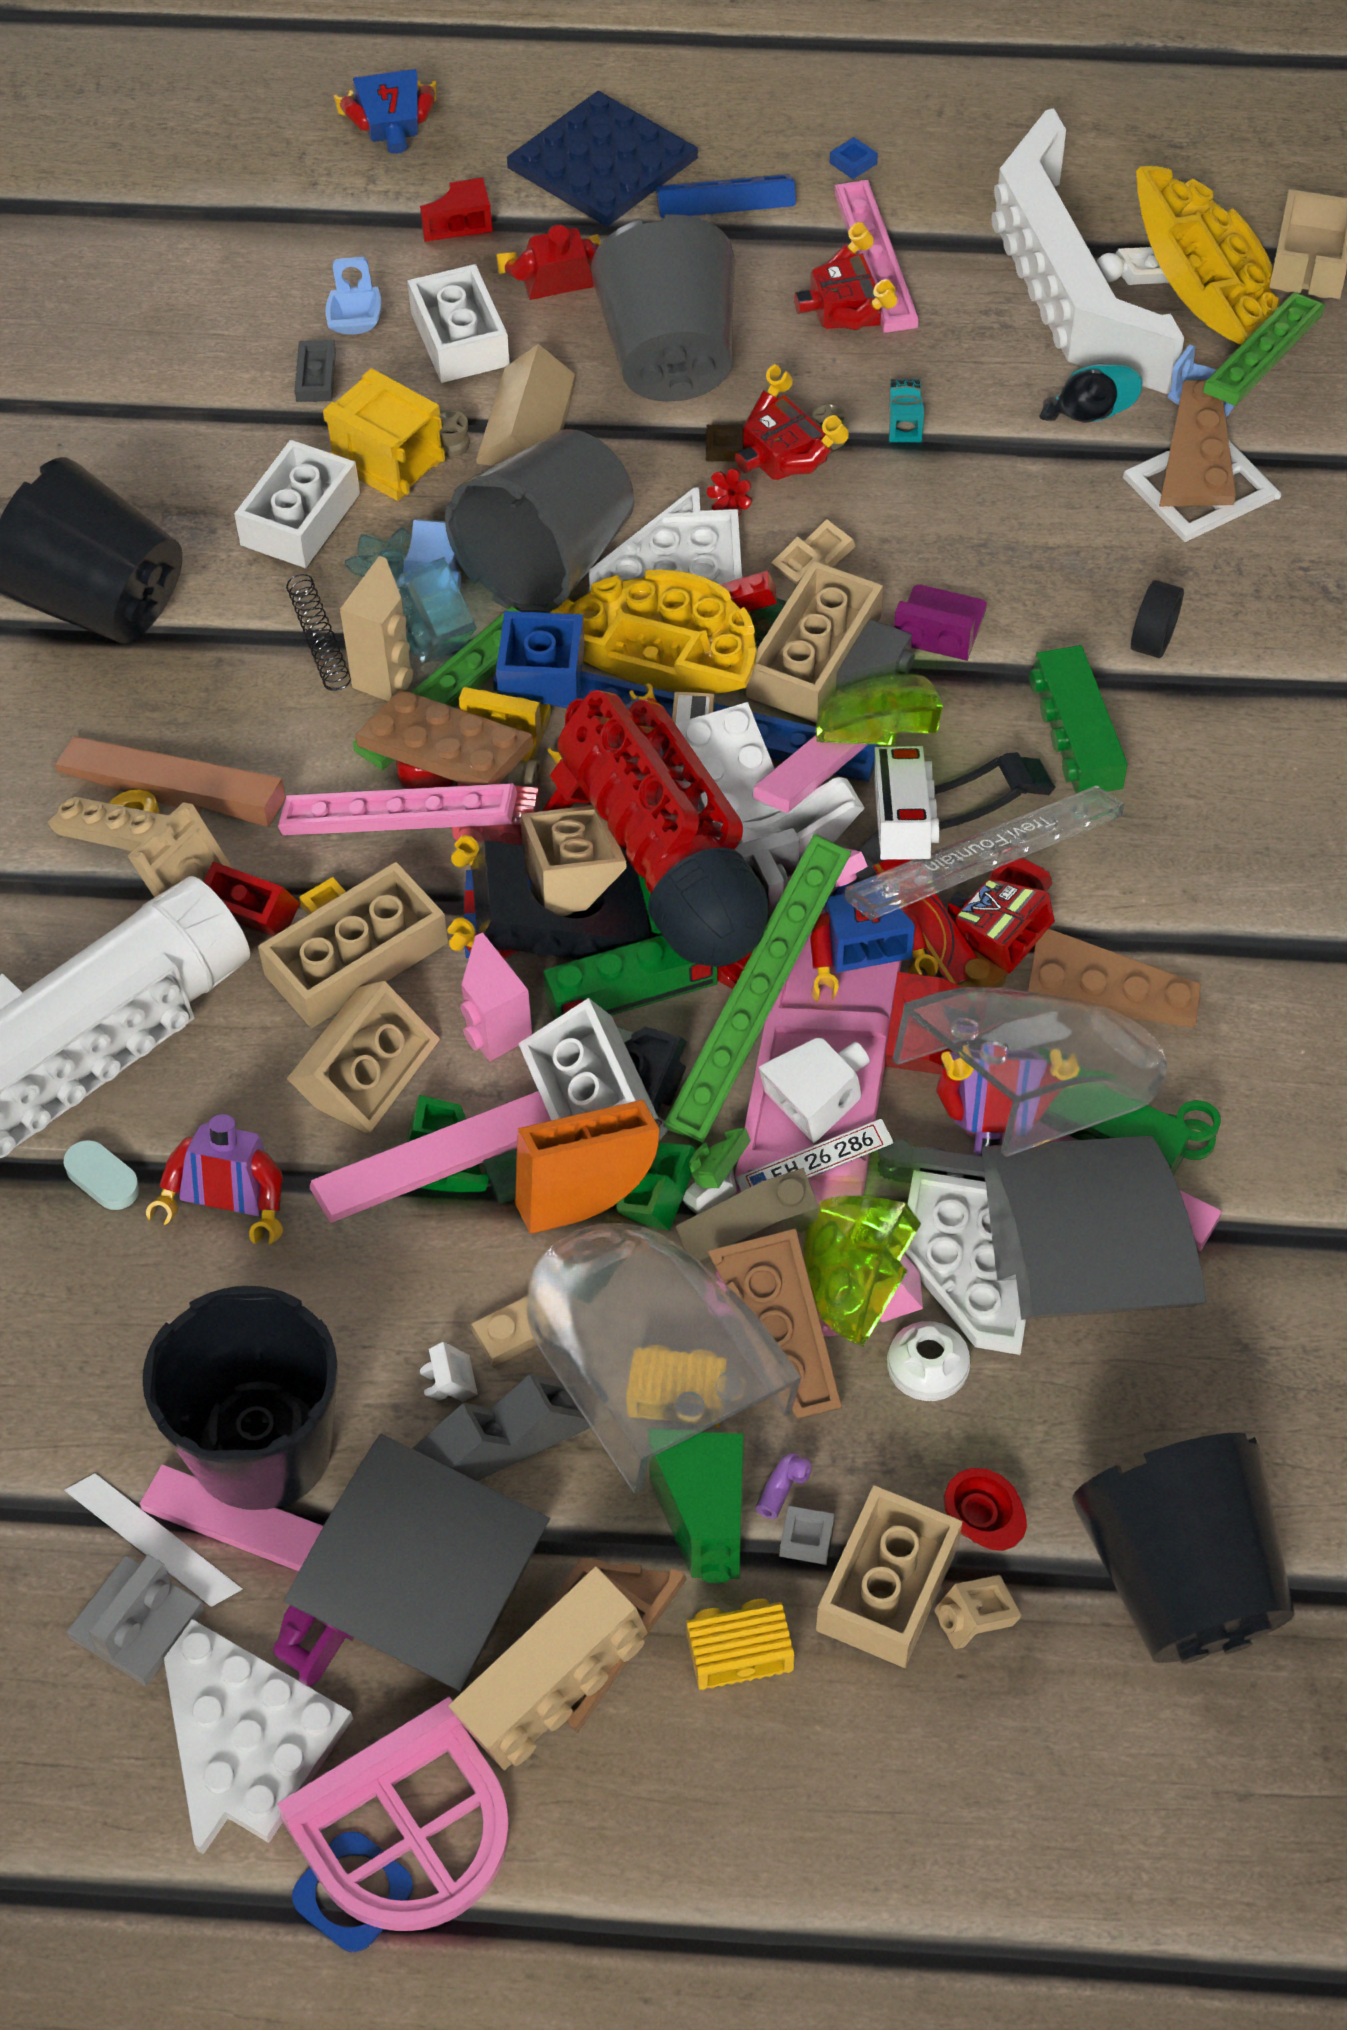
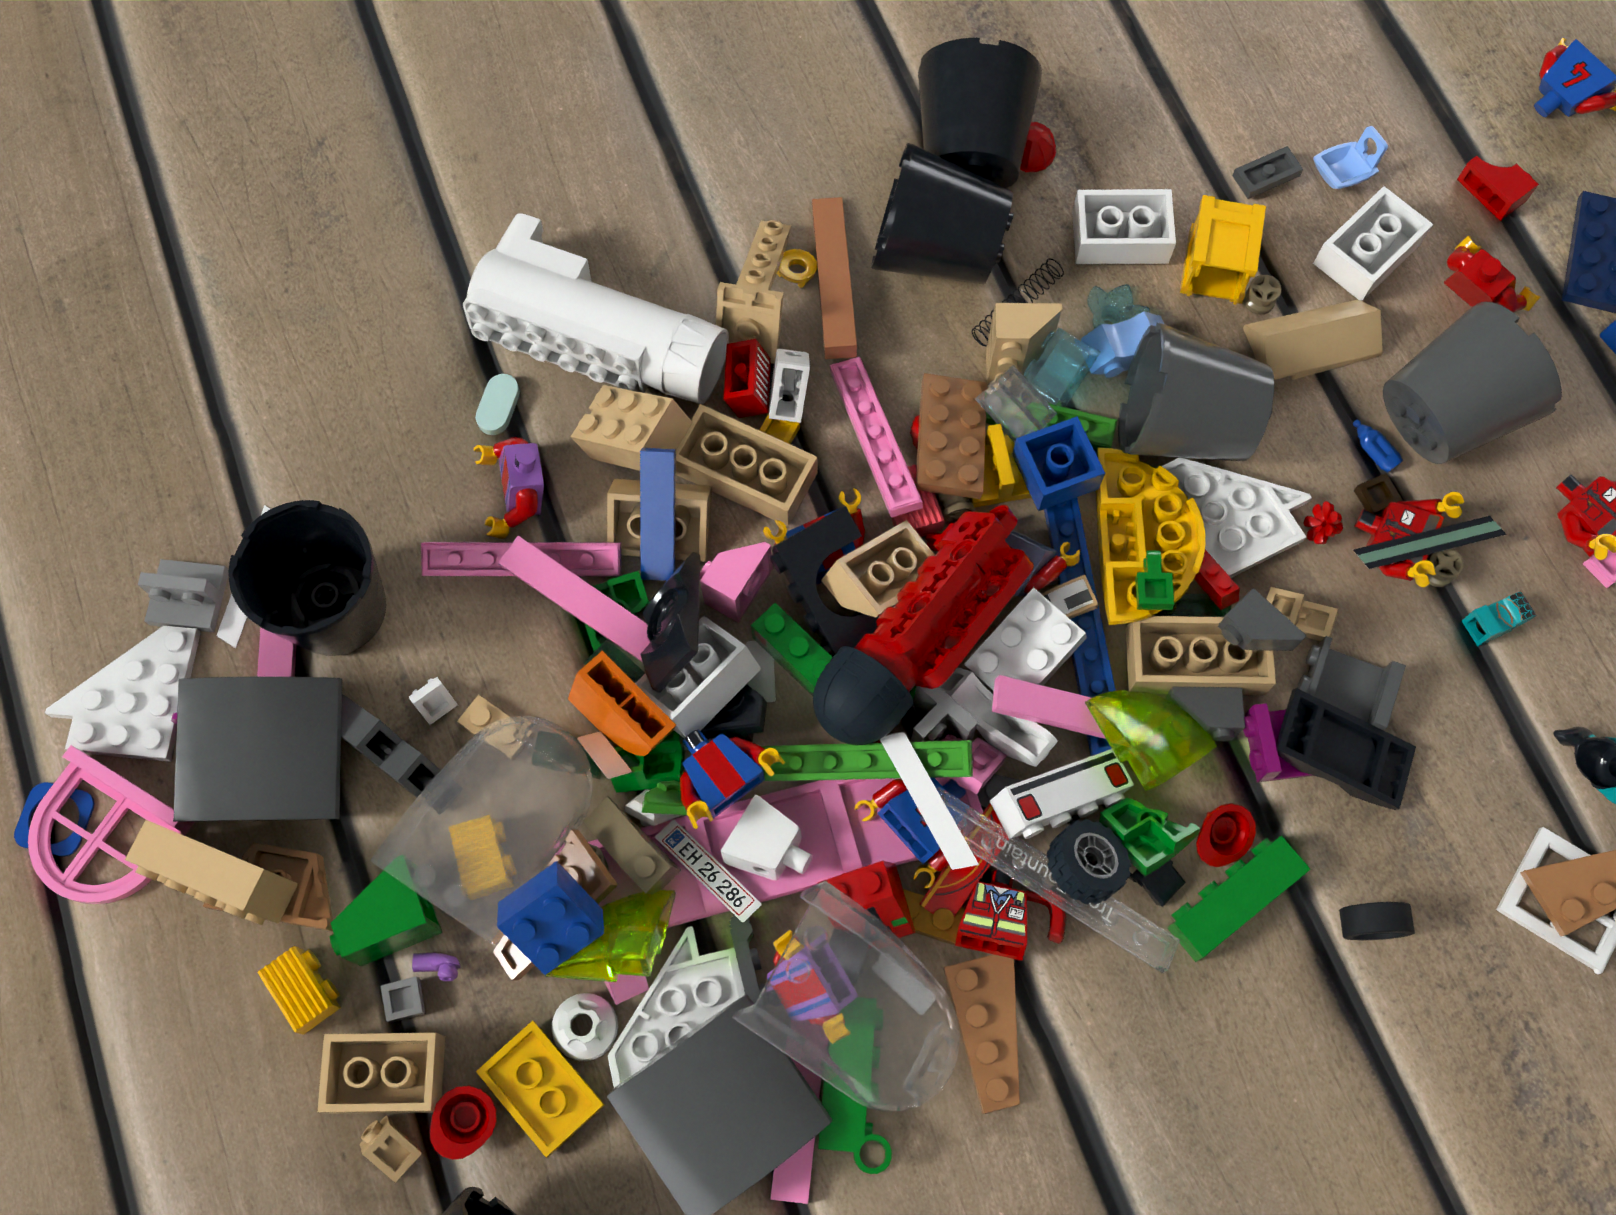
camera: 65 degrees right, 15 degrees up
none -> bright pink tile [421,542,622,576]
none -> yellow plate [476,1020,605,1158]
none -> blue brick [497,861,604,975]
none -> tan piece [571,385,692,471]
none -> sticker [577,732,632,779]
none -> tile [640,448,676,581]
none -> black slope [640,552,700,693]
none -> torso [680,729,785,829]
none -> white torso [769,349,810,423]
none -> black cone [871,143,1014,284]
none -> white sticker [880,732,979,870]
none -> clear brick [975,365,1057,443]
none -> black wheel [1047,819,1131,904]
none -> green slope [1099,797,1200,876]
none -> green plate [1135,550,1174,610]
none -> red piece [1196,803,1256,867]
none -> dark grey slope [1217,588,1307,651]
none -> black slope [1276,688,1416,810]
none -> dark grey panel [1297,636,1406,730]
none -> blue piece [1353,420,1403,473]
none -> sticker [1353,515,1507,569]

